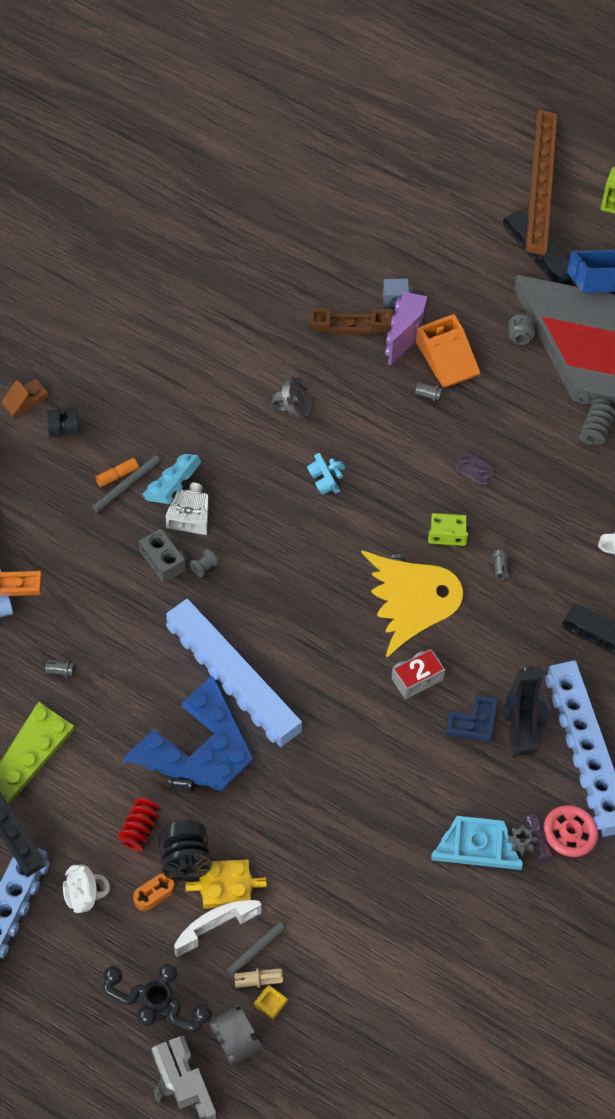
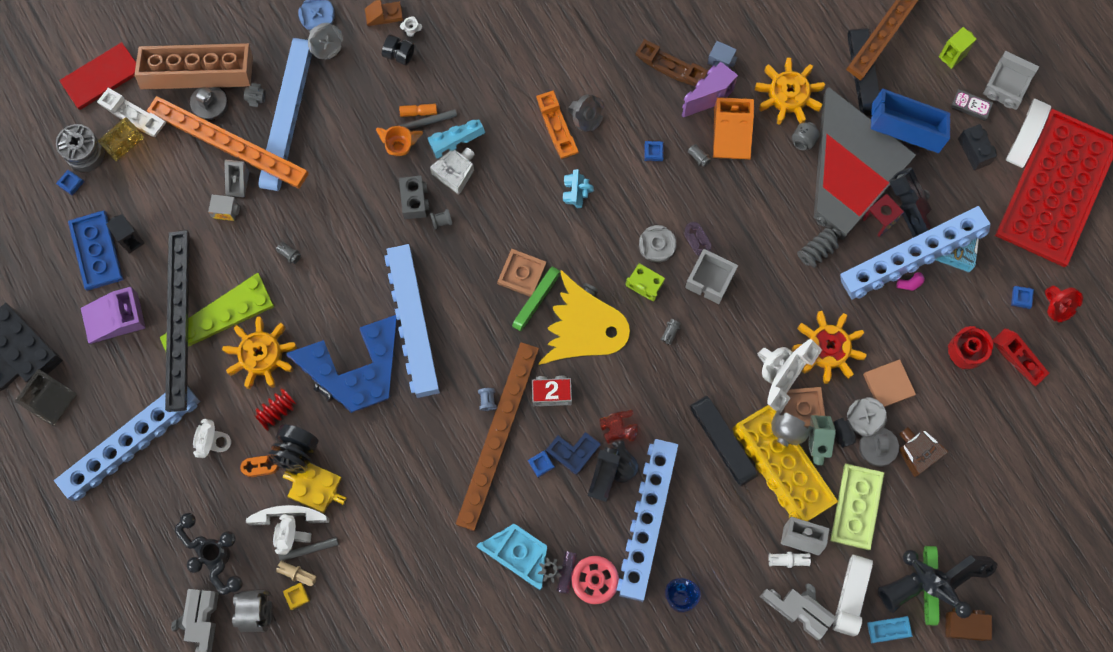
camera: 30 degrees right, 15 degrees up
none -> light orange gear [222,317,297,389]
none -> white tile [273,514,312,555]
none -> orange piece [376,126,423,156]
none -> white plate [400,17,422,37]
none -> dark orange plate [456,342,539,532]
none -> sand blue bush [478,388,497,411]
none -> nougat tile [497,249,547,297]
none -> bright green beam [512,266,561,332]
none -> blue tile [528,450,555,478]
none -> orange slope [536,90,579,159]
none -> clear red animal [599,409,638,444]
none -> light grey tile [639,225,676,263]
none -> blue tile [644,141,663,161]
none -> light grey piece [685,249,738,304]
none -> light orange gear [754,58,825,125]

